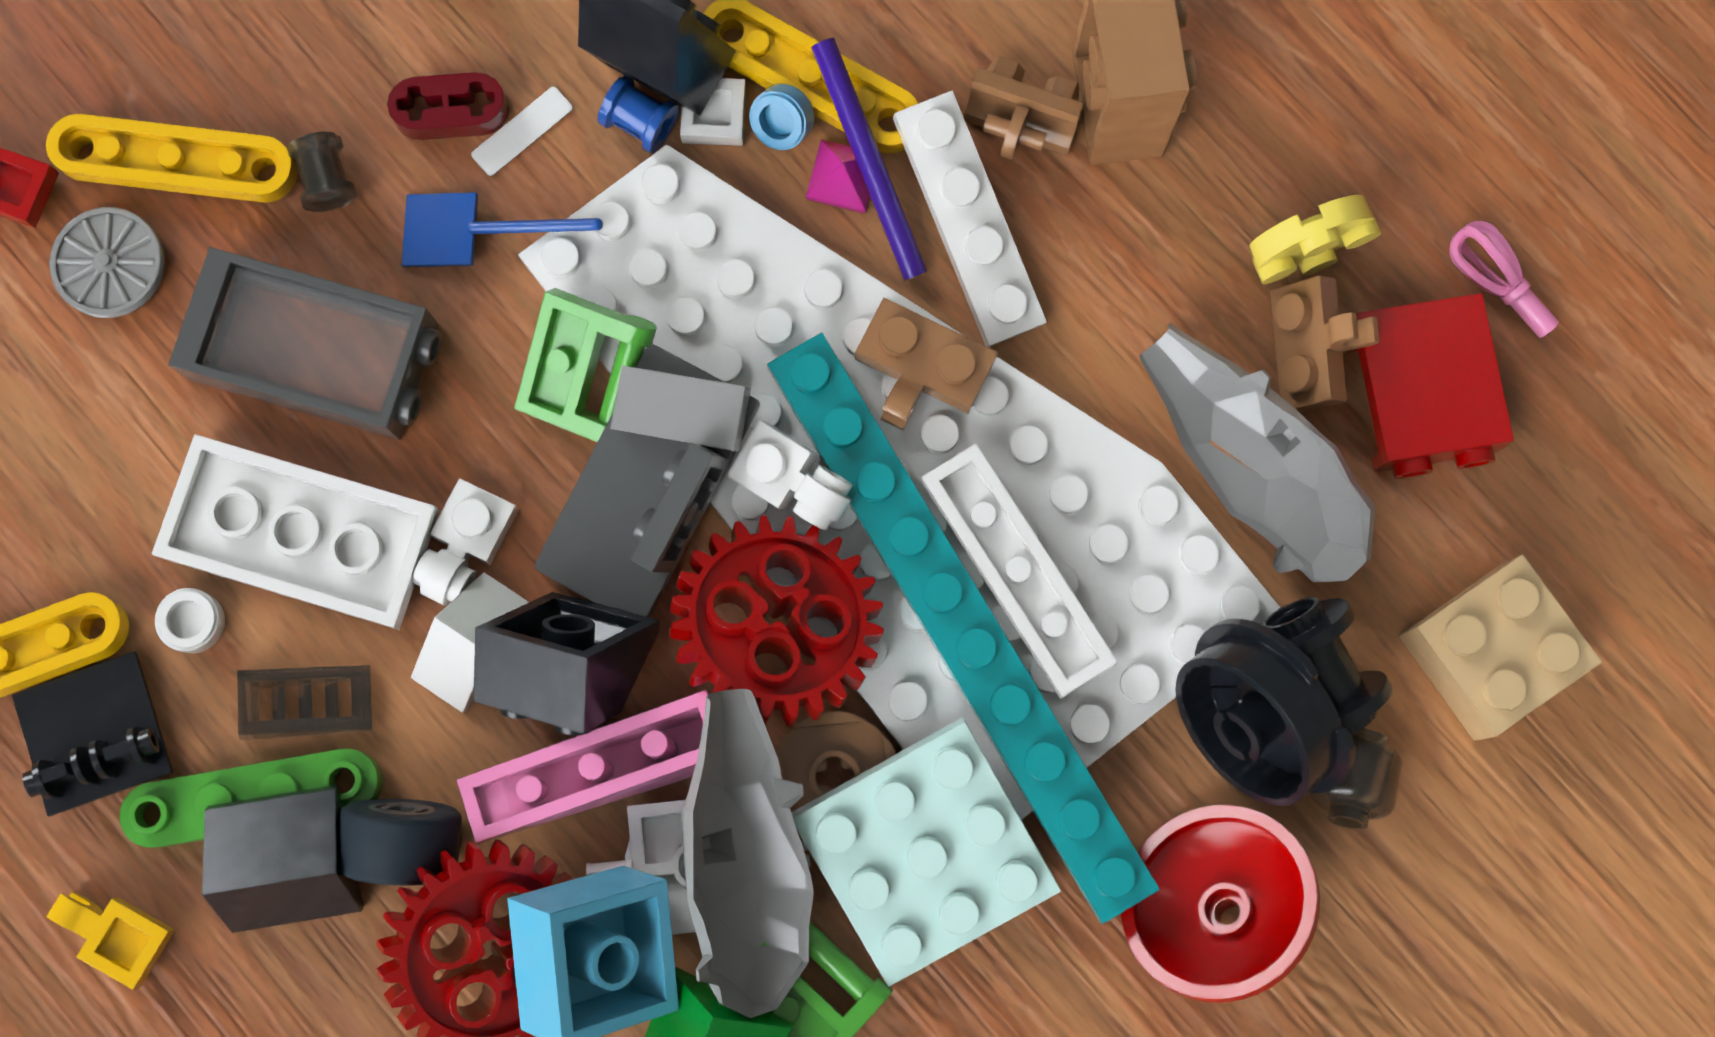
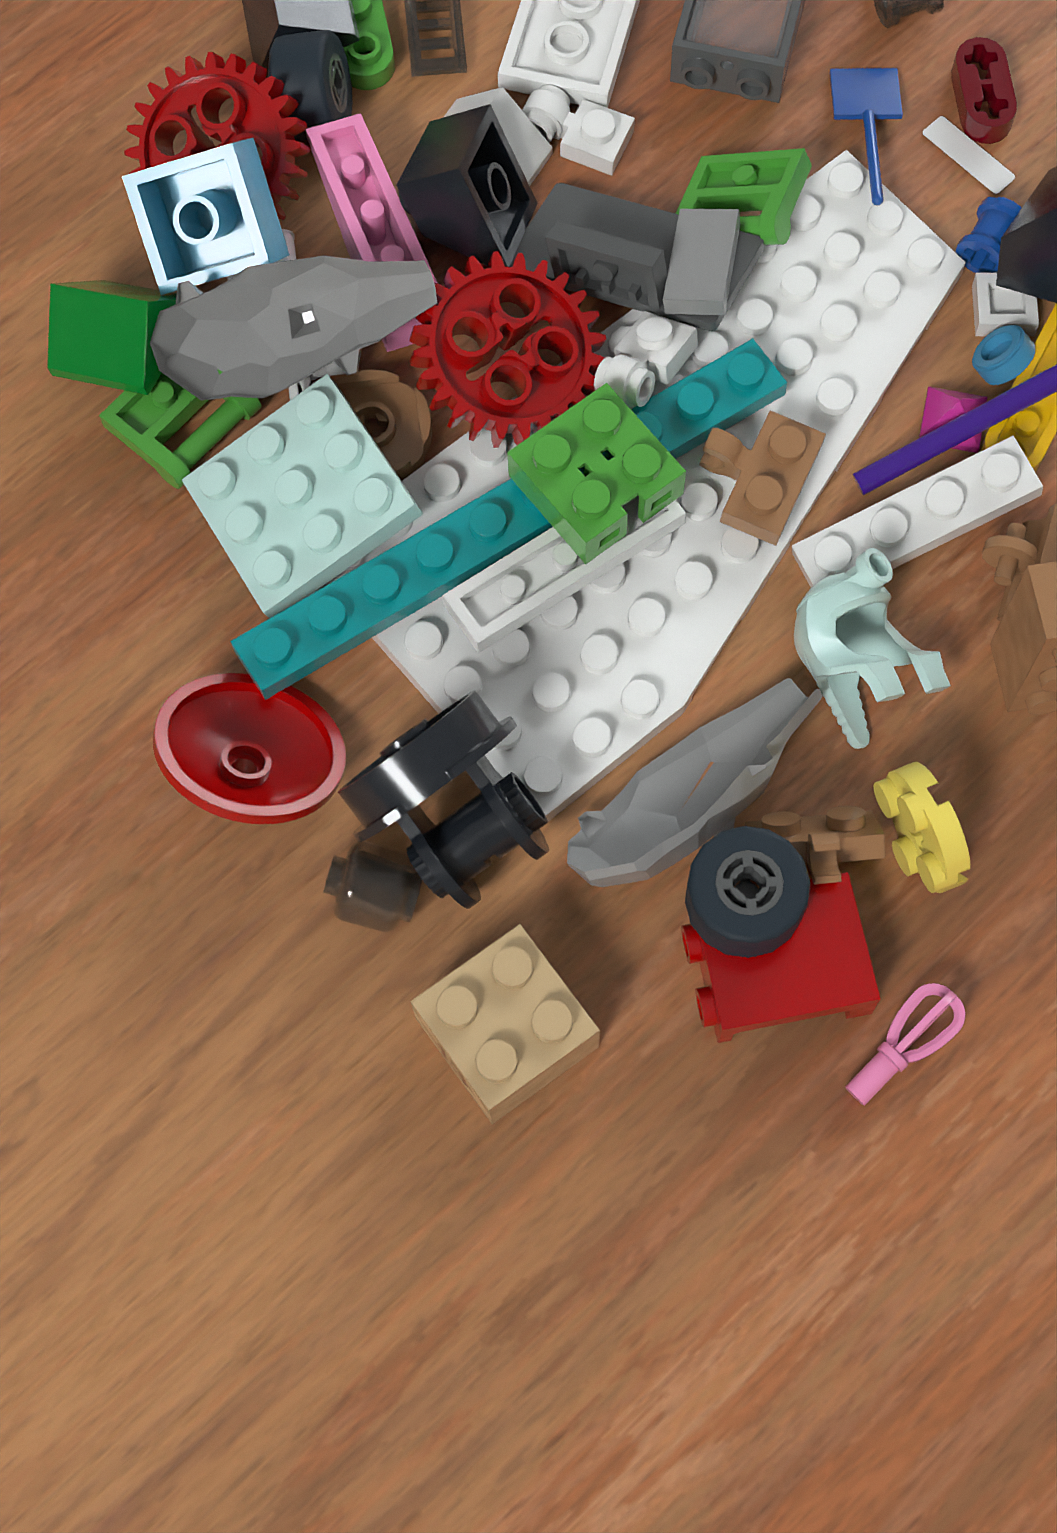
camera: 90 degrees right, 10 degrees down
none -> bright green piece [507,383,686,564]
none -> black wheel [685,826,810,958]
none -> light aqua piece [794,548,951,749]

